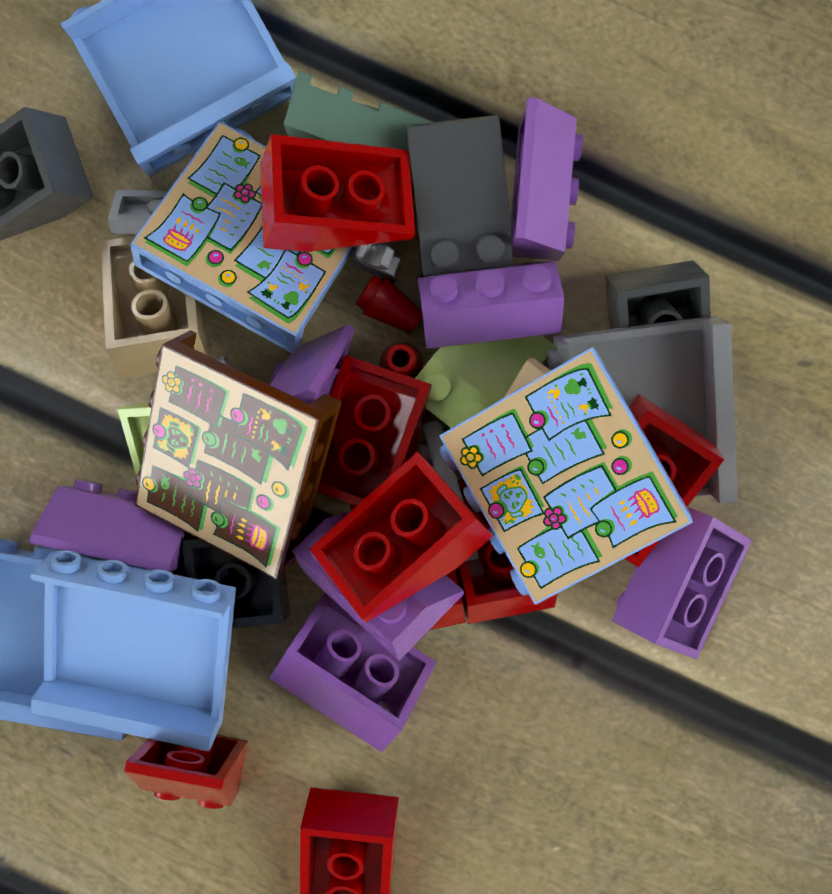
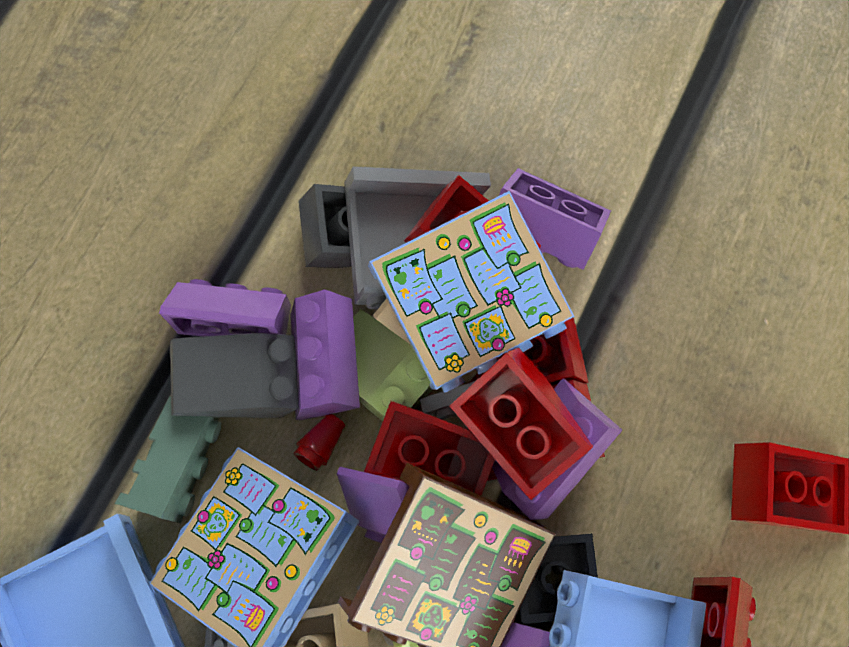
camera: 95 degrees left, 15 degrees down
red slope [260,134,415,252] -> none
medium lavender slope [269,593,437,752] -> none
light grey plate [351,243,401,283] -> none
red cone [379,342,423,378] -> none

